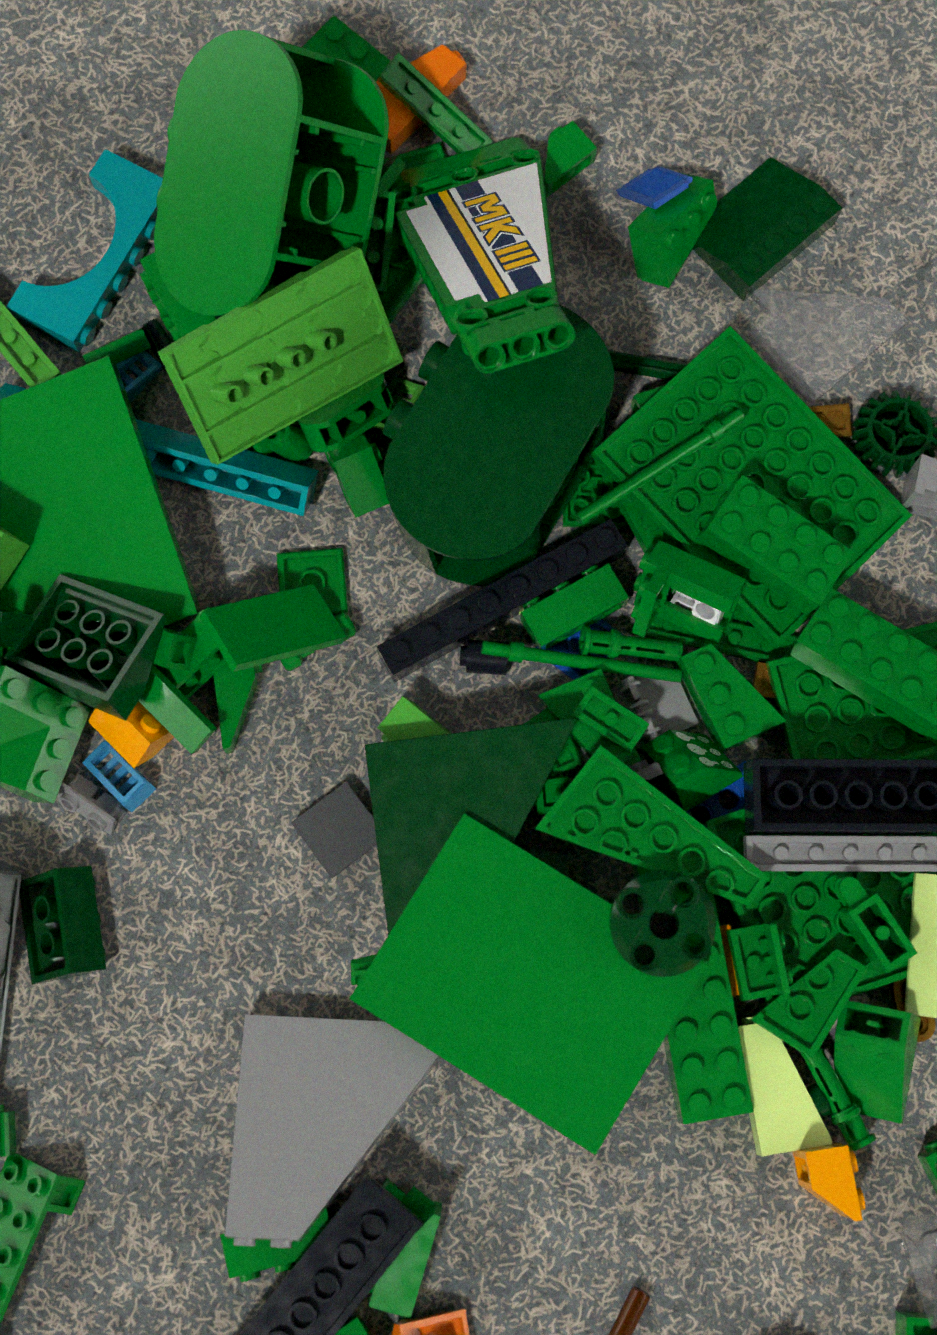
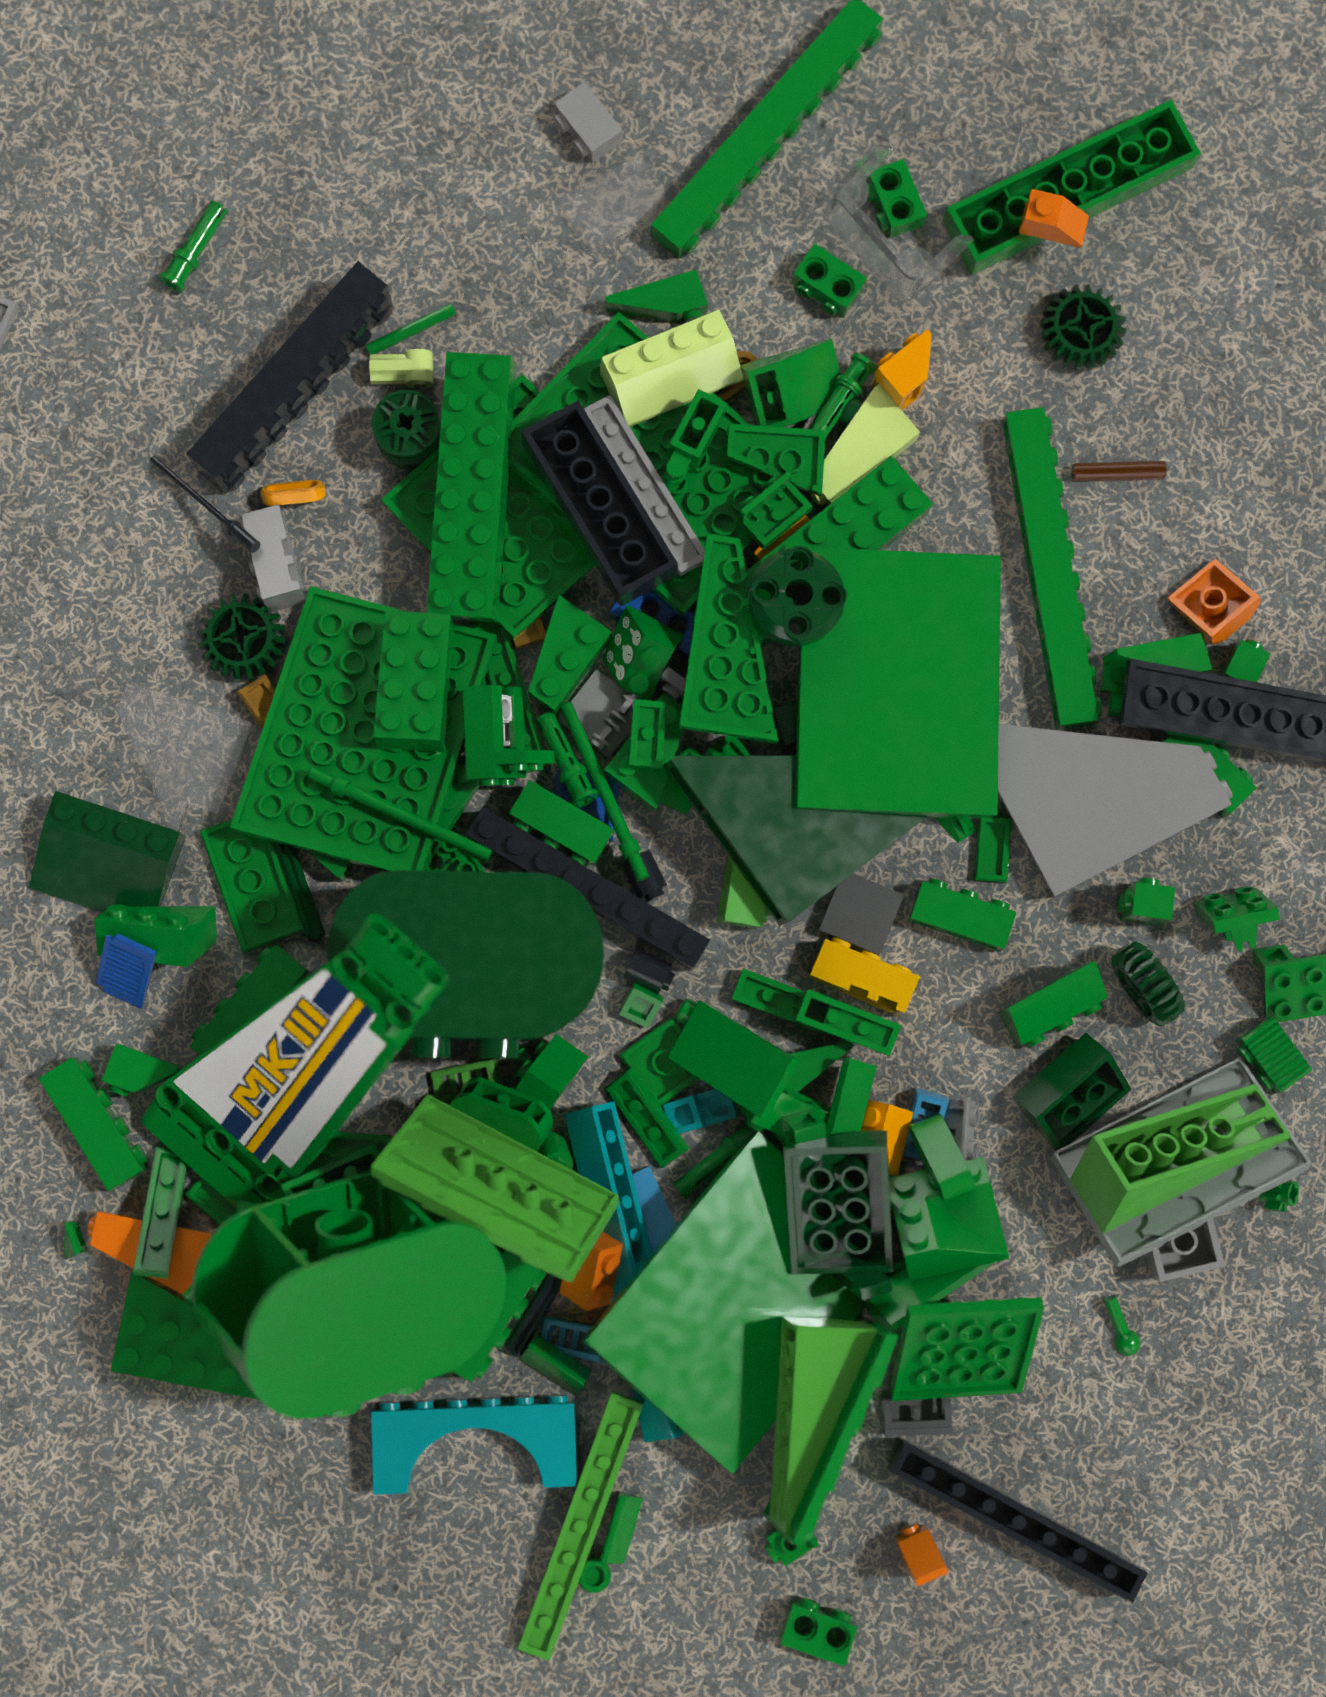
camera: 125 degrees left, 5 degrees up
none -> green brick [38,1057,148,1192]
none -> green slope [64,1221,87,1260]
none -> green brick [189,944,310,1055]
none -> green tile [199,819,305,954]
none -> orange brick [560,1232,623,1311]
none -> green tile [605,1068,690,1169]
none -> green plate [619,983,663,1028]
none -> black brick [623,949,675,995]
none -> dark azure tile [632,1166,676,1252]
none -> teal slope [663,1089,740,1134]
none -> green pin [673,1119,758,1200]
none -> green bracket [731,968,901,1057]
none -> yellow wedge [808,937,920,1016]
none -> green brick [908,878,1017,952]
none -> green beam [909,1114,975,1201]
none -> green tile [974,817,1012,883]
none -> green slope [998,960,1108,1049]
none -> green brick [1002,407,1102,730]
none -> dark green gear [1111,941,1185,1027]
none -> green brick [1116,878,1175,926]
none -> green plate [1194,886,1280,952]

